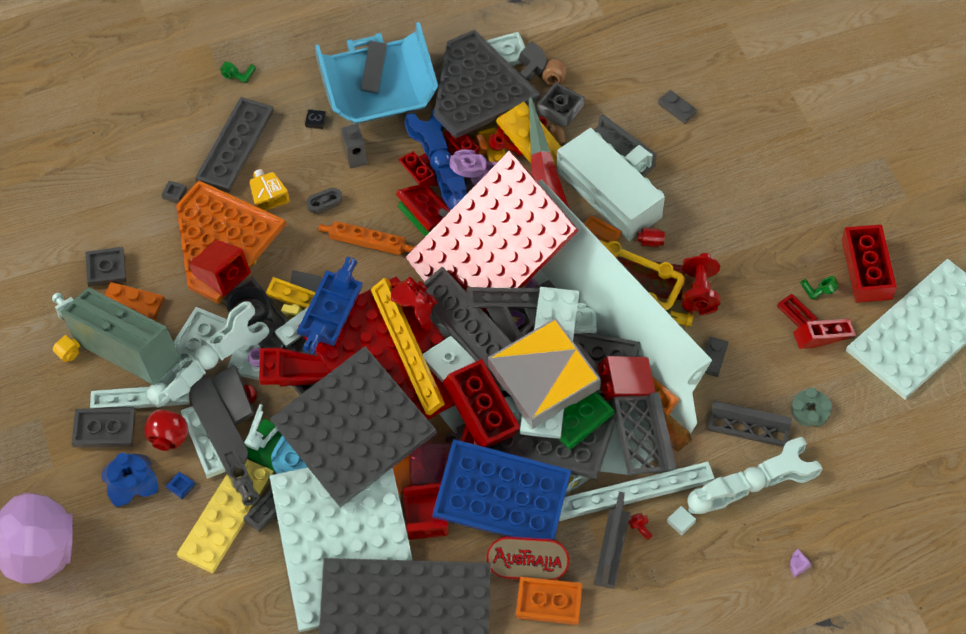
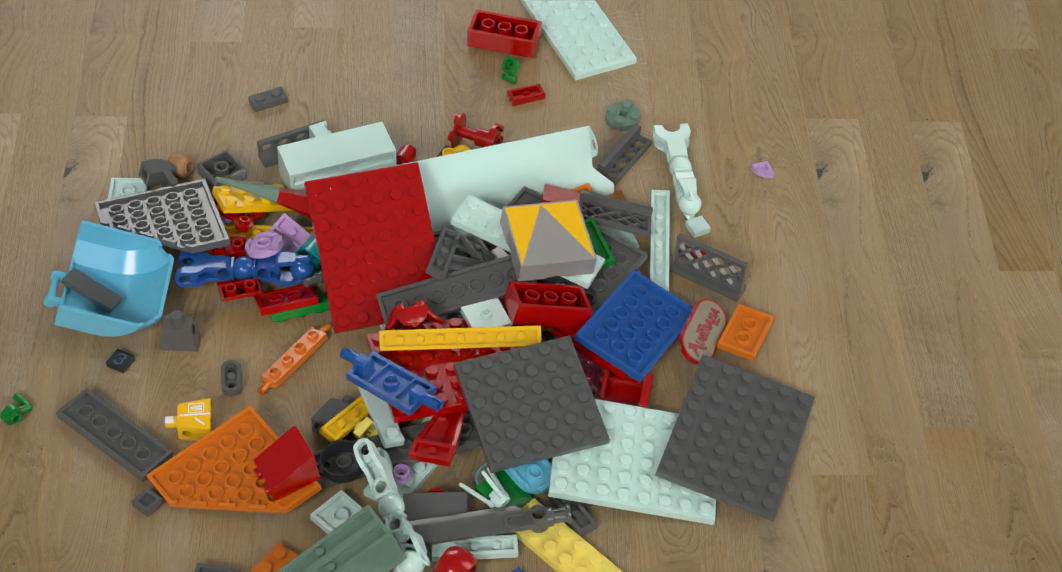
camera: 75 degrees left, 10 degrees down
red slope [793,319,856,349] -> none

